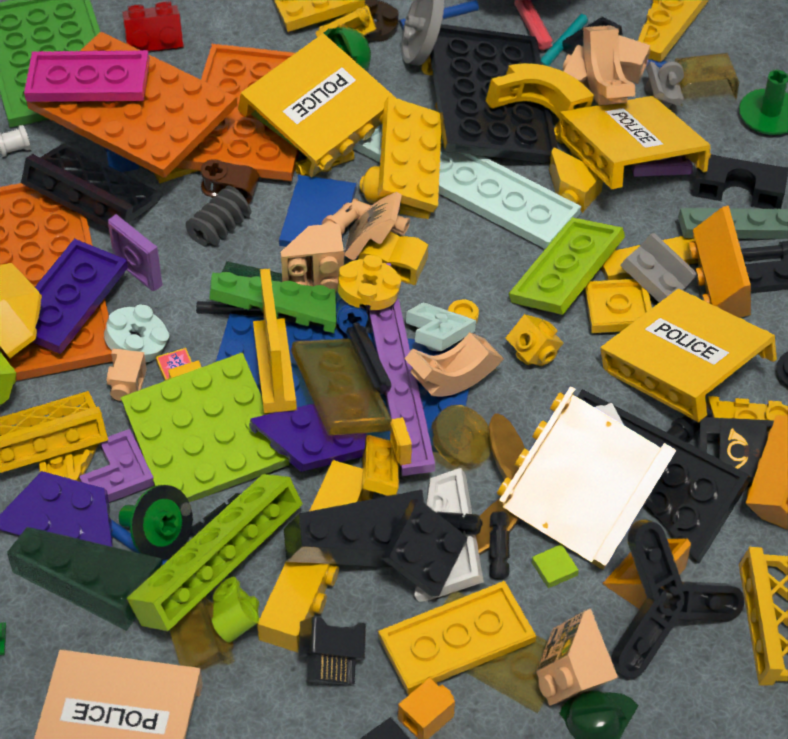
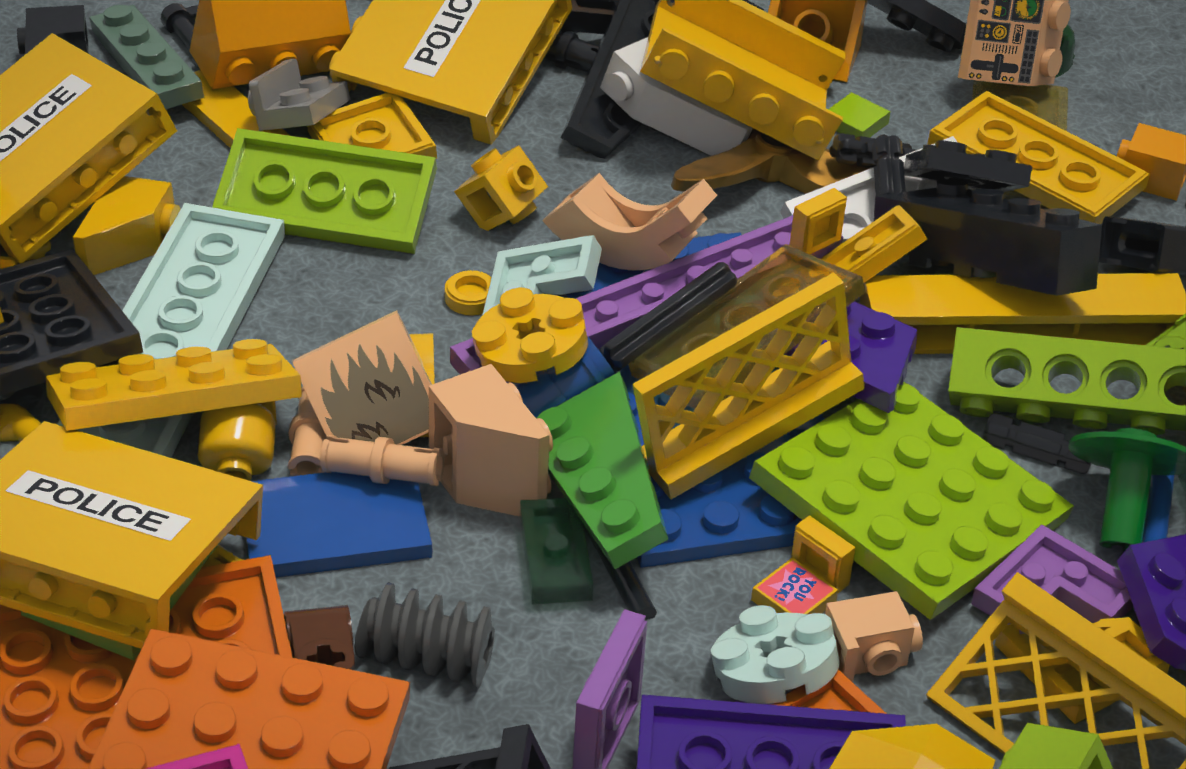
camera: 115 degrees left, 10 degrees down
clear yellow tile [431,405,492,468] -> none

